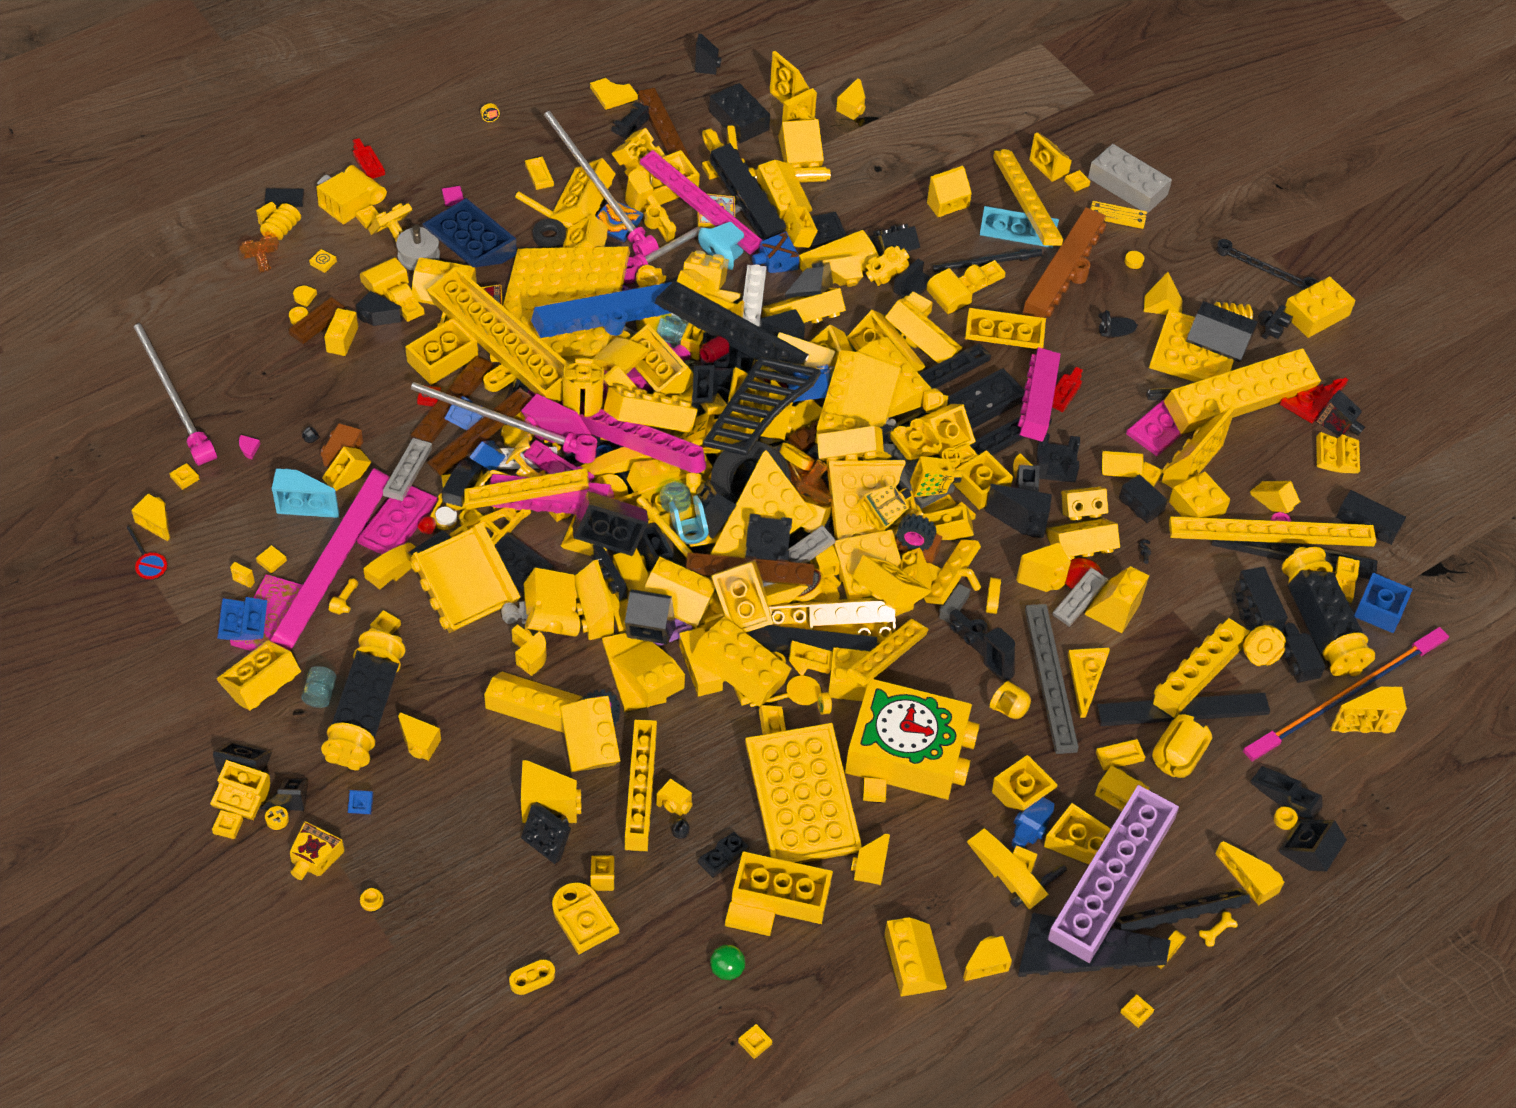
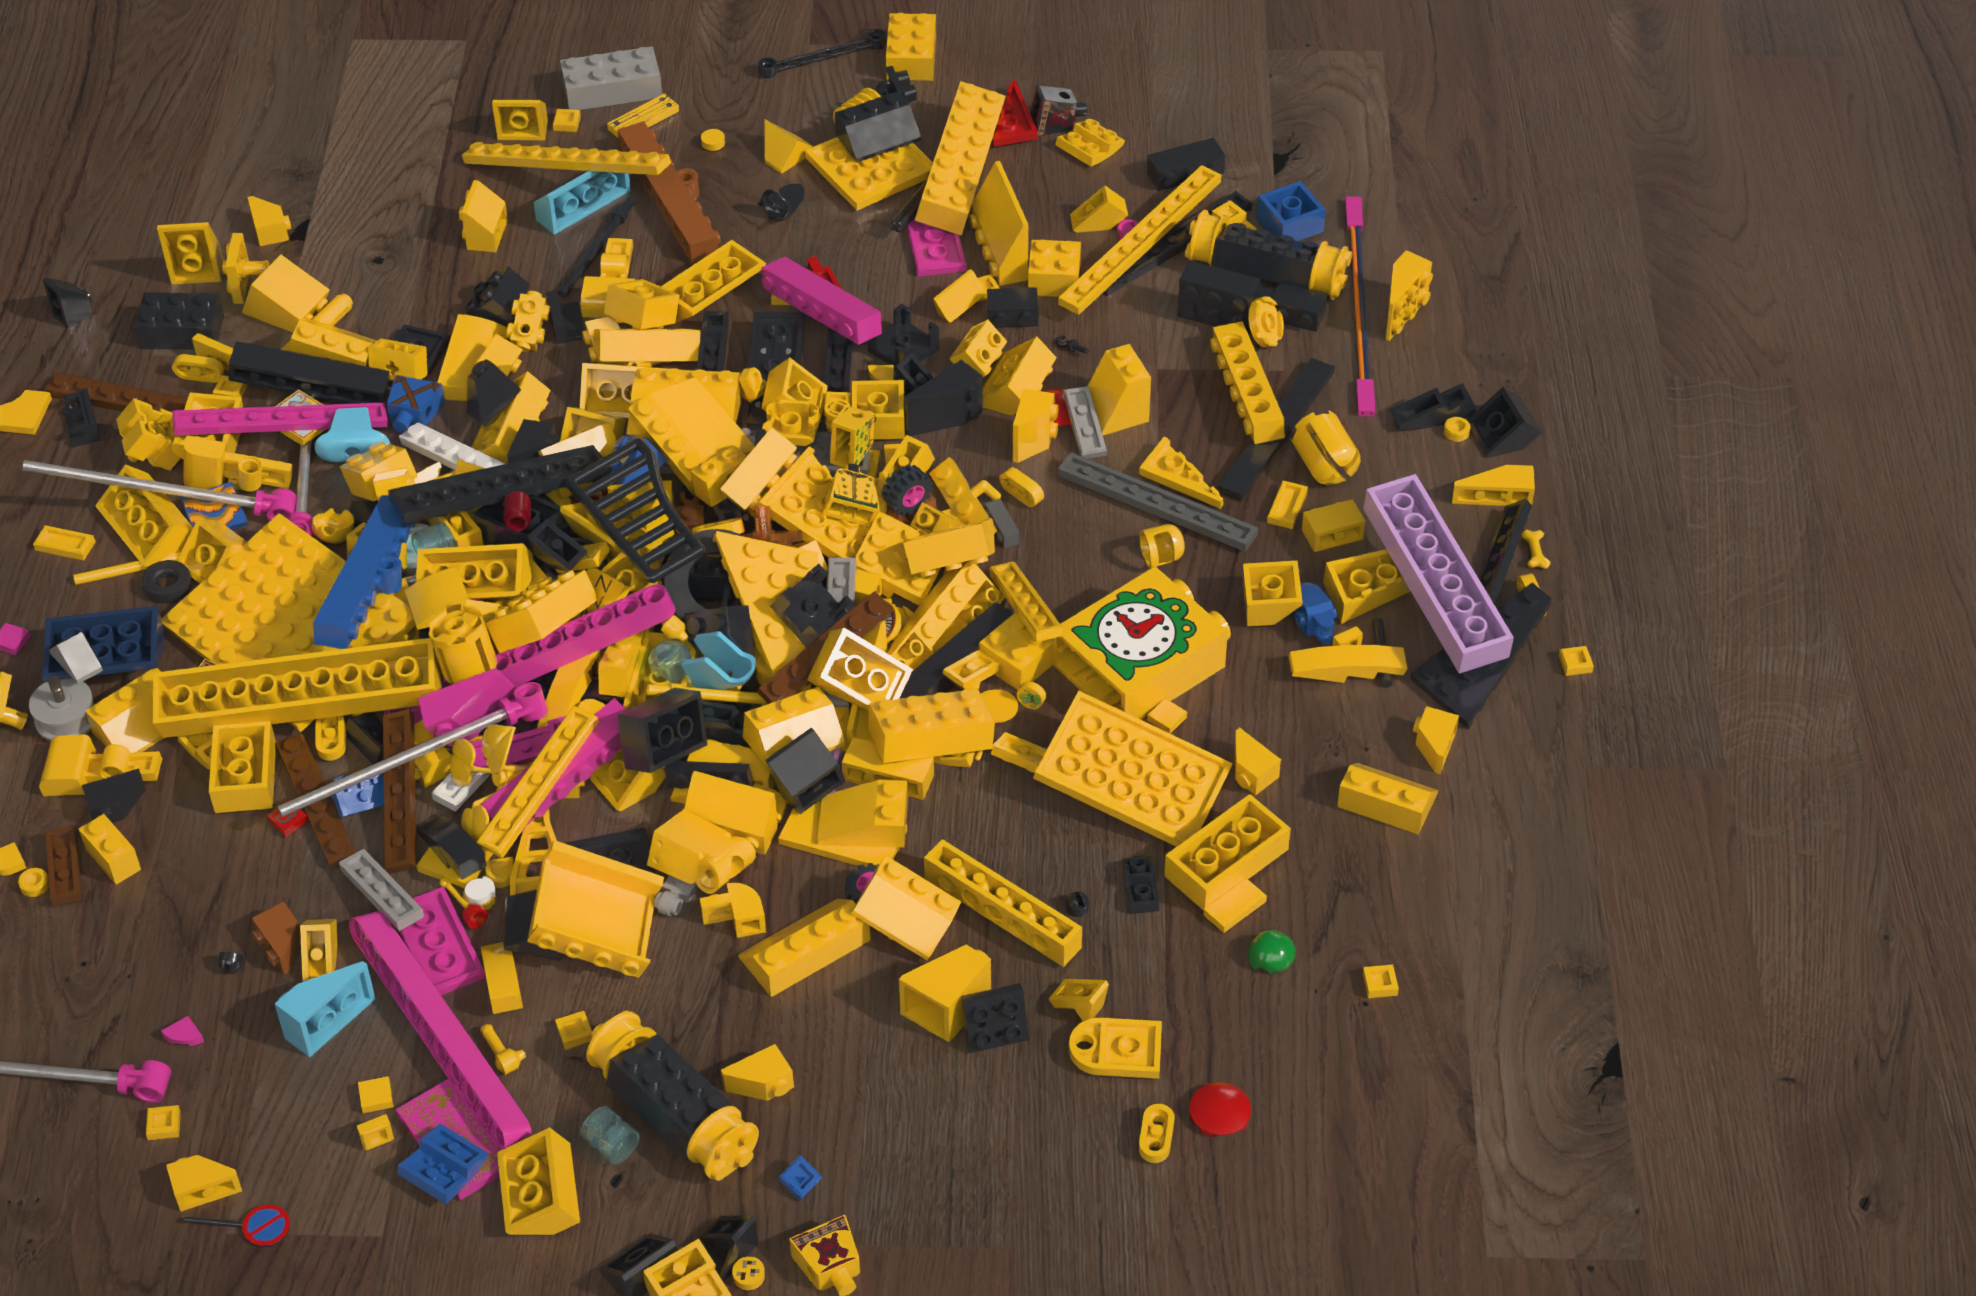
camera: 50 degrees left, 5 degrees down
yellow plate [360,888,384,911] -> none
blue slope [470,441,506,470] -> none
yellow brick [656,779,692,817] -> none
black plate [949,609,1015,683] -> none
none -> slope [49,632,103,684]
none -> yellow brick [604,279,680,330]
none -> red dish [1189,1082,1251,1137]

